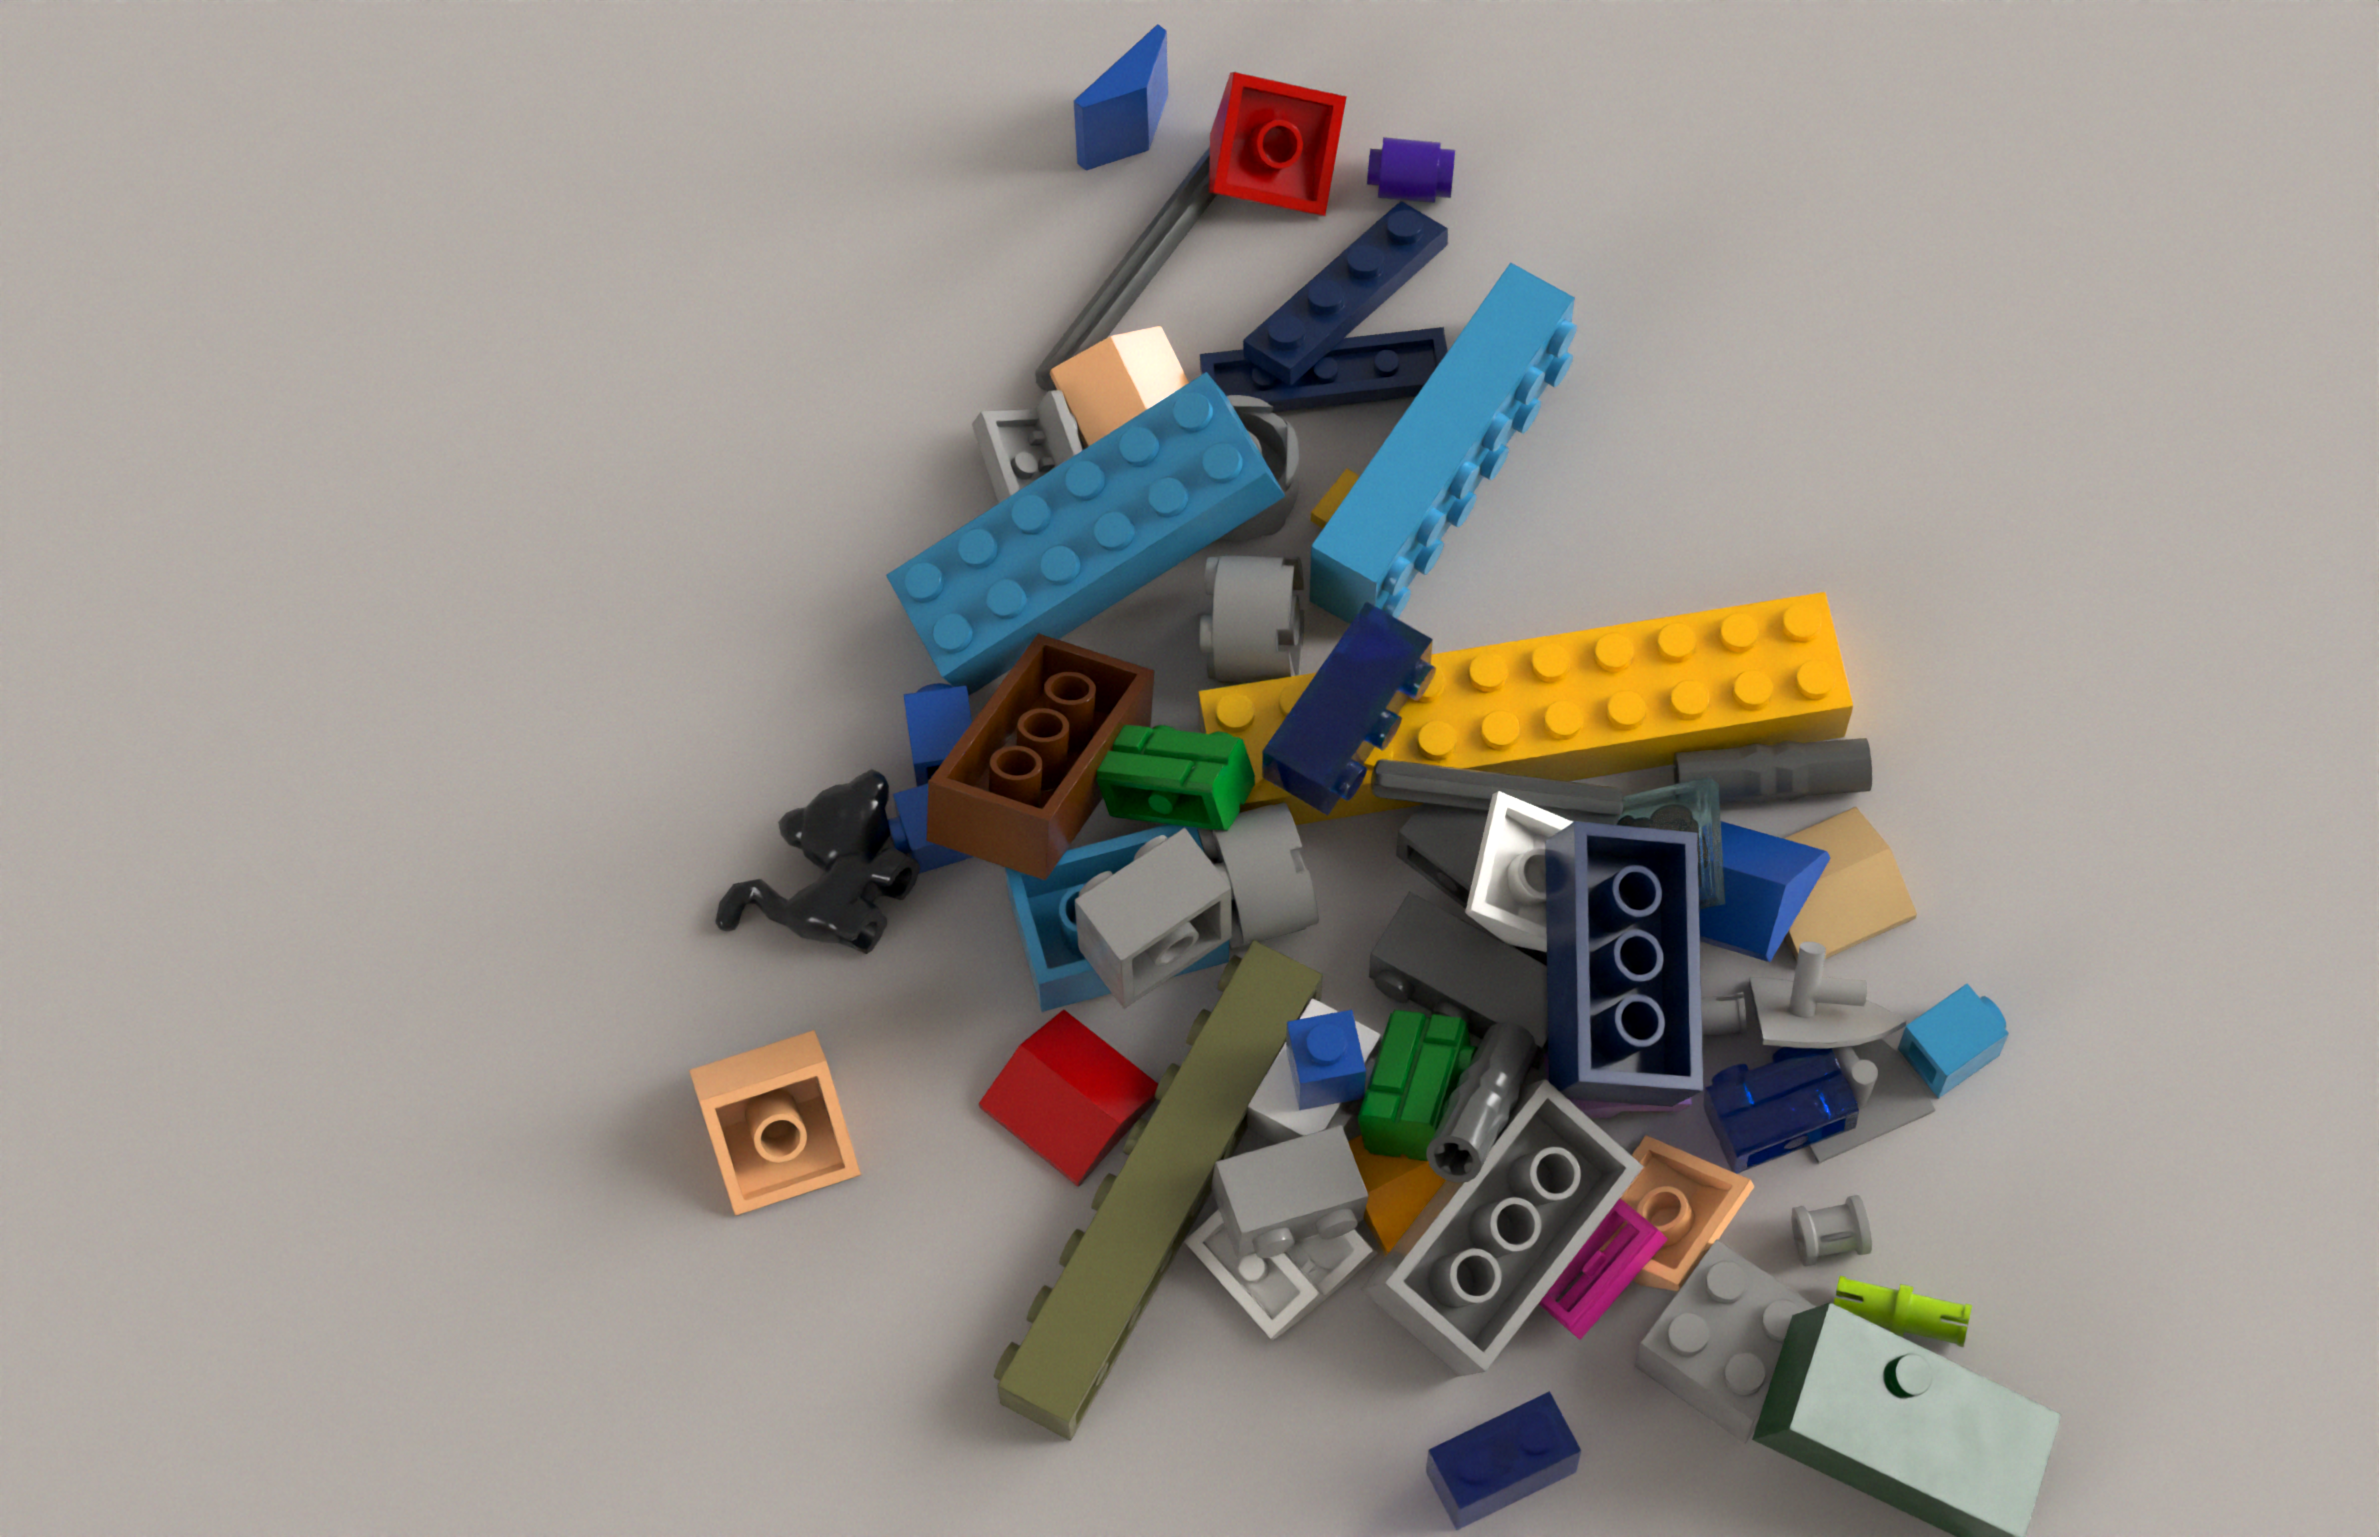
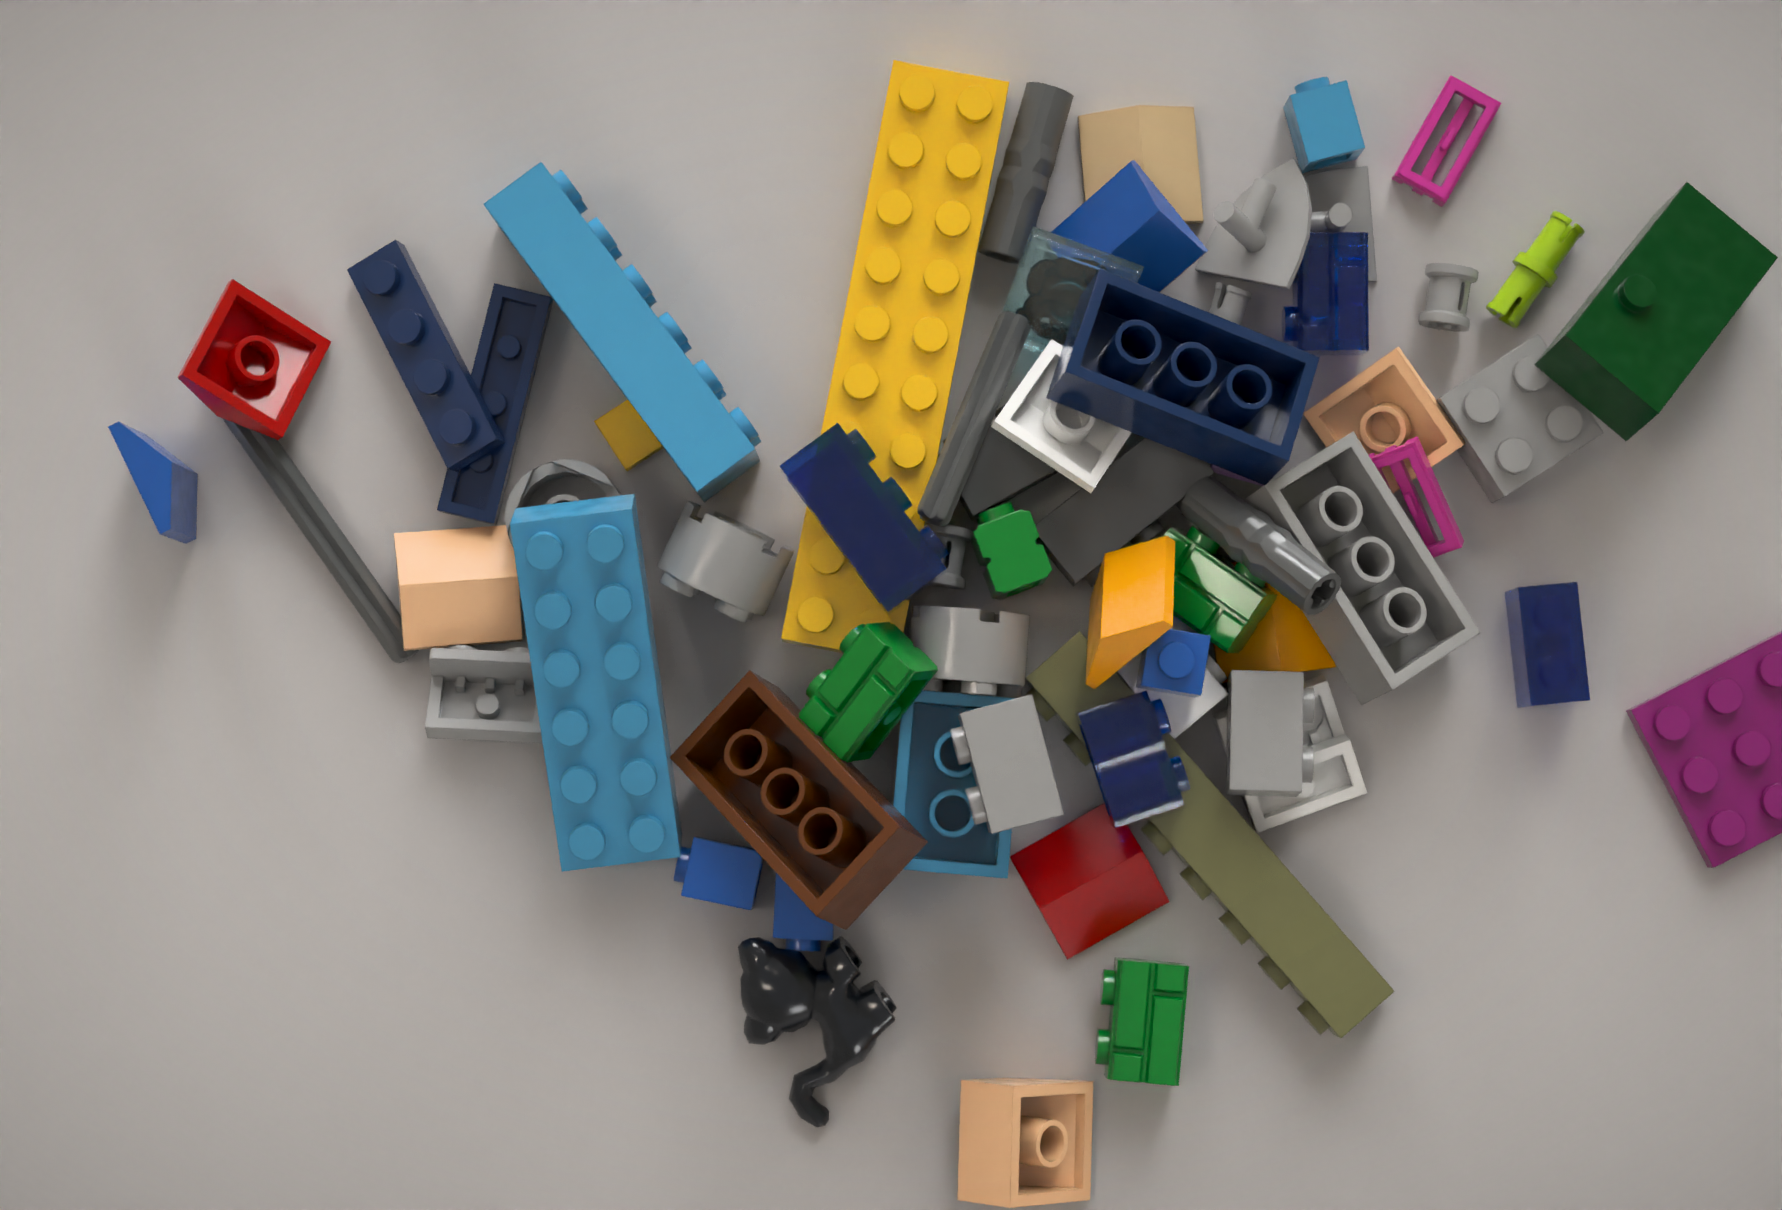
camera: 70 degrees left, 20 degrees up
dark purple brick [1367,137,1455,203] -> none
none -> light grey bush [914,523,974,589]
none -> green brick [971,502,1052,601]
none -> clear blue brick [1075,690,1190,828]
none -> light orange slope [1085,536,1175,689]
none -> green brick [1095,957,1189,1086]
none -> dark pink tile [1392,75,1502,207]

